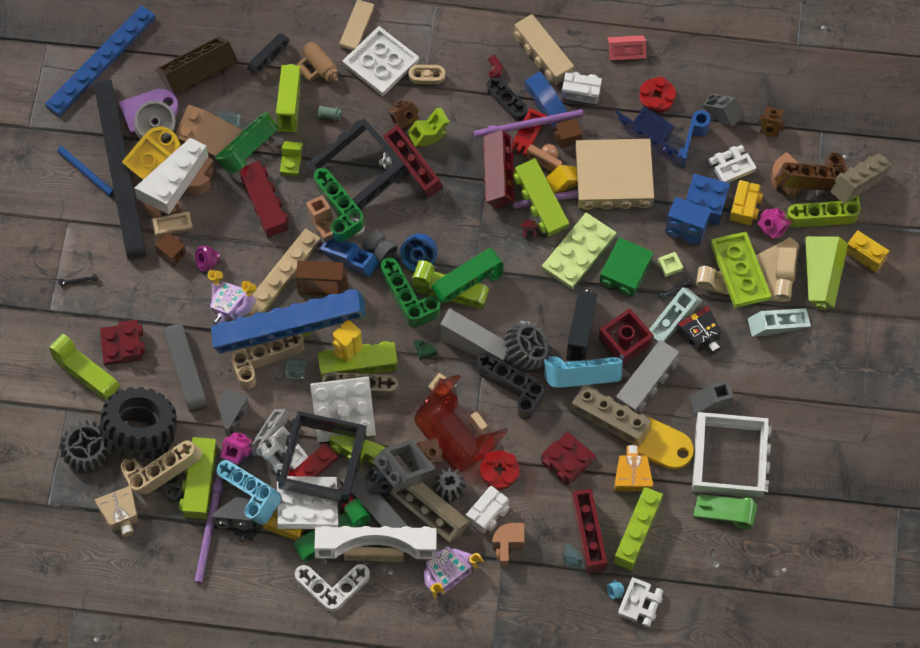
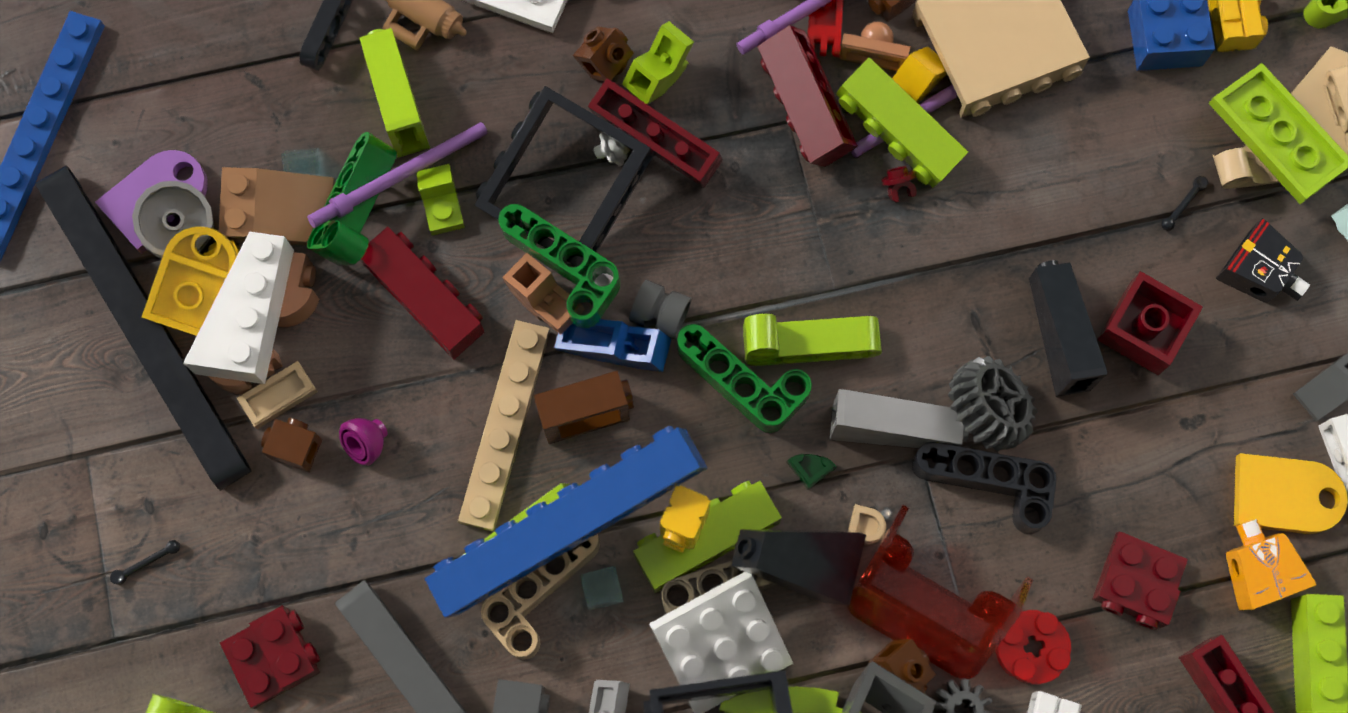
camera: 20 degrees left, 10 degrees up
blue bar [57,146,114,196] -> none
dark brown slope [155,36,238,94] -> none
torso [208,270,257,325] -> none
sand green pin [318,106,342,122] -> none
blue cylinder [399,233,438,272] -> none
green beam [431,248,504,303] -> none
tan tile [470,412,488,437] -> none
yellowish green plate [541,213,617,290] -> none
medium azure beam [543,357,623,388] -> none
dark tan brick [572,385,651,448] -> none
green brick [599,237,654,297] -> none
light grey brick [615,340,680,413] -> none
light aqua slope [649,287,703,342] -> none
yellowish green plate [658,252,683,277] -> none
blue brick [665,197,711,245] -> none
dark pink brick [757,208,792,239] -> none
none -> medium lavender bar [307,122,487,228]
none -> black slope [731,530,866,606]

